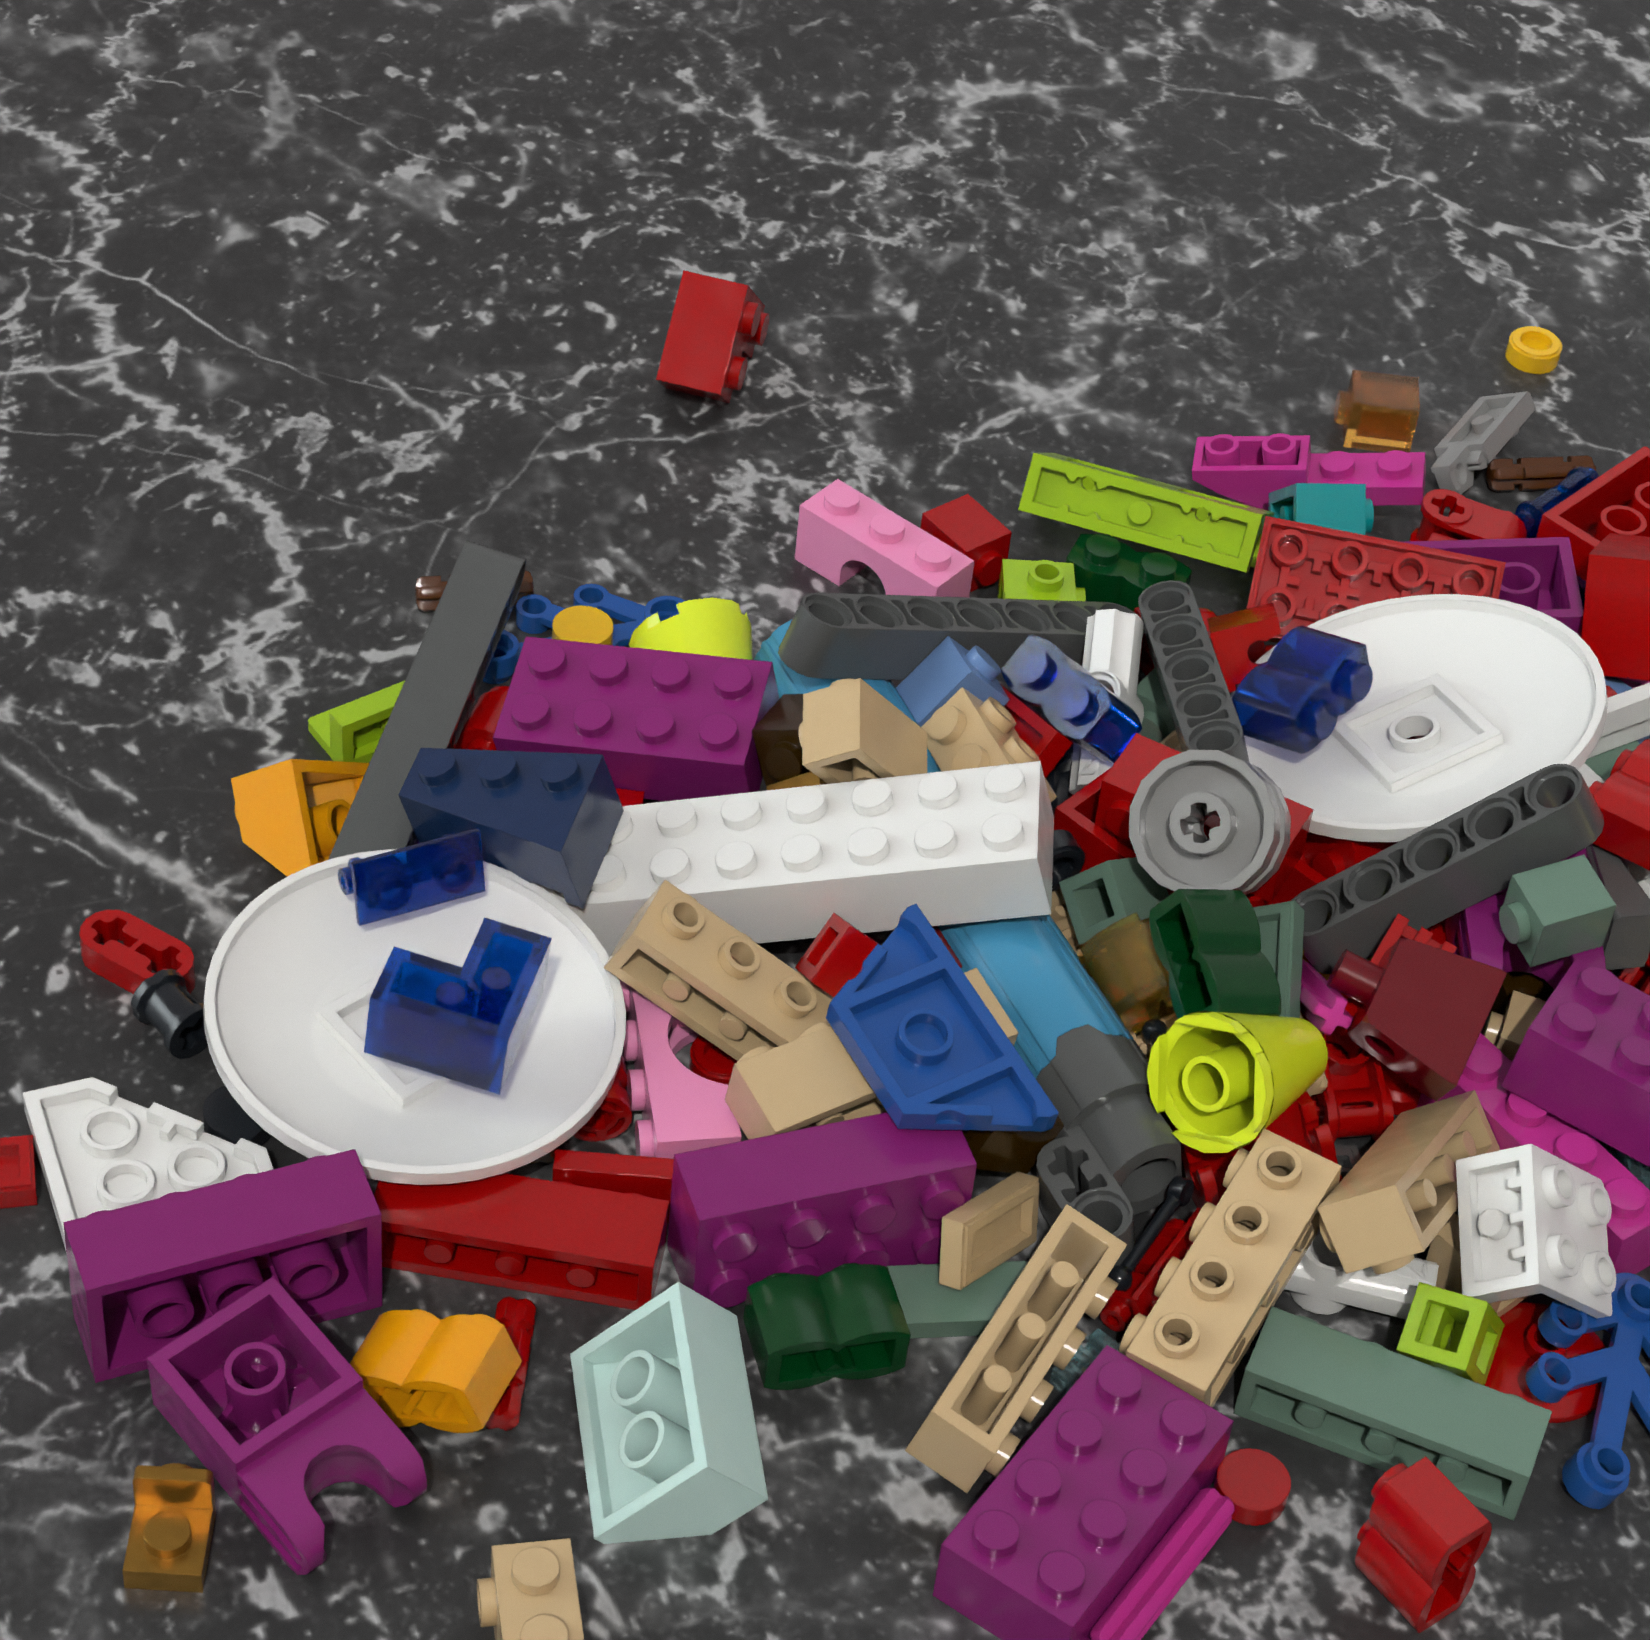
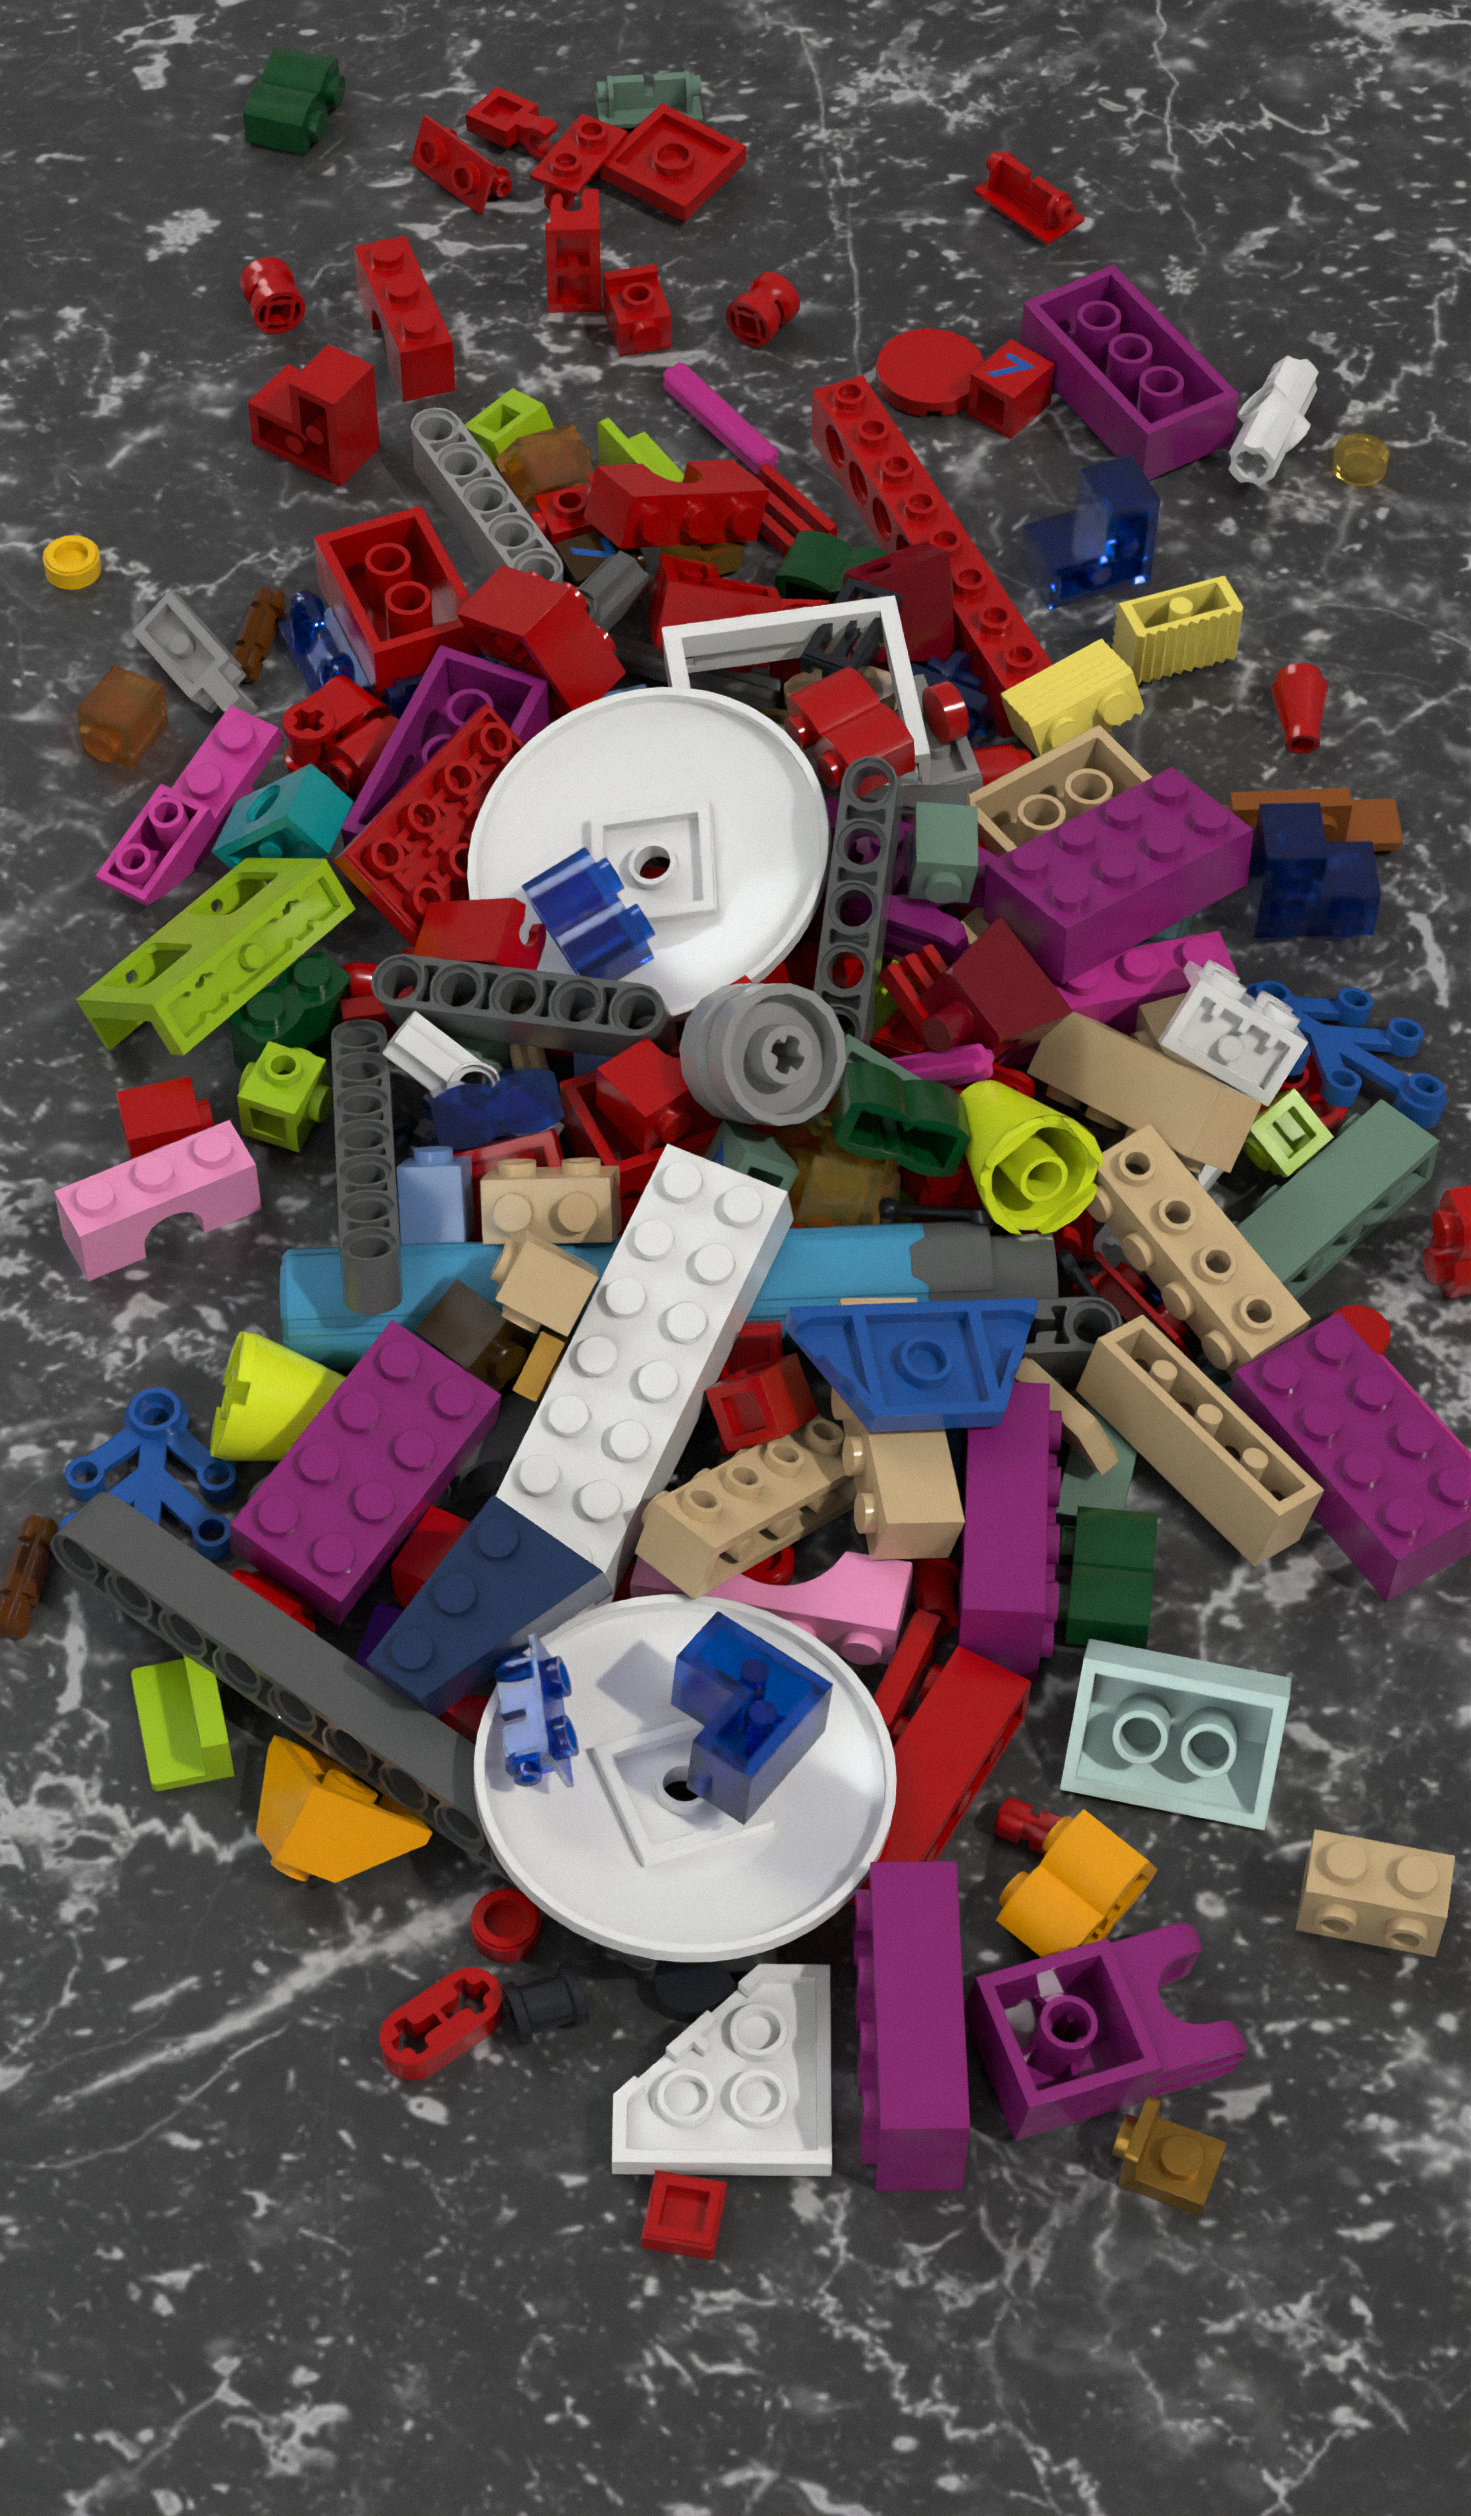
camera: 65 degrees left, 10 degrees up
yellow tile [552,605,613,645] -> none

